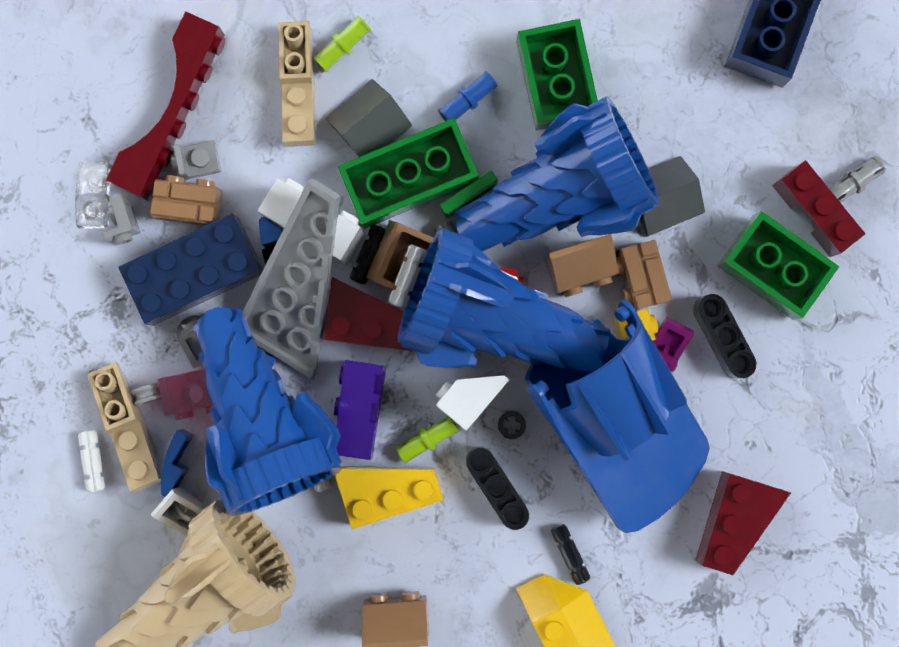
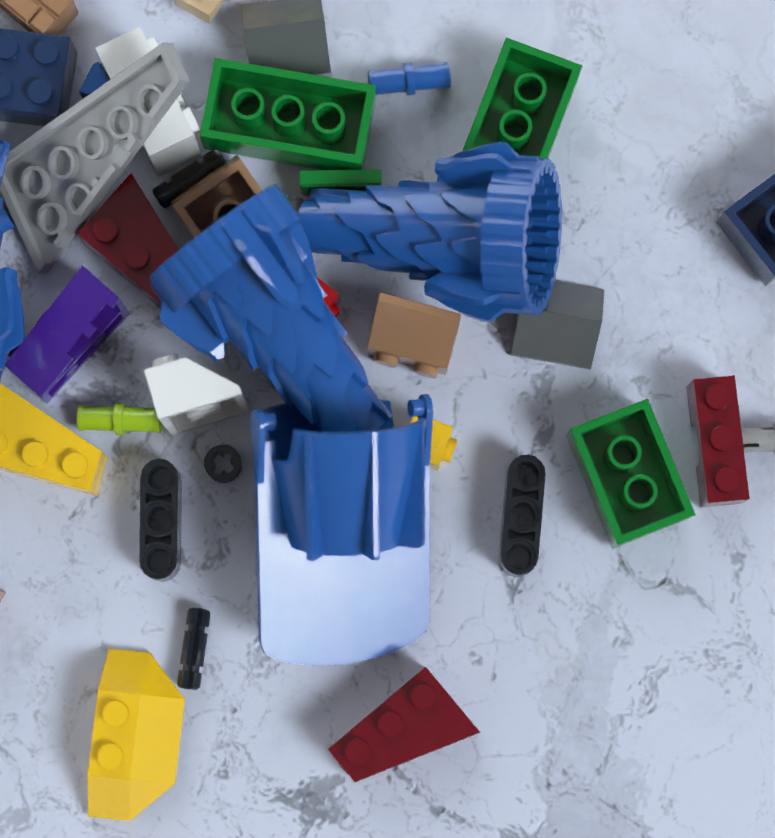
camera: 25 degrees right, 5 degrees down
white axle [389,245,426,308] -> none
medium nougat brick [616,240,673,311] -> none
magenta bracket [652,316,694,372] -> none

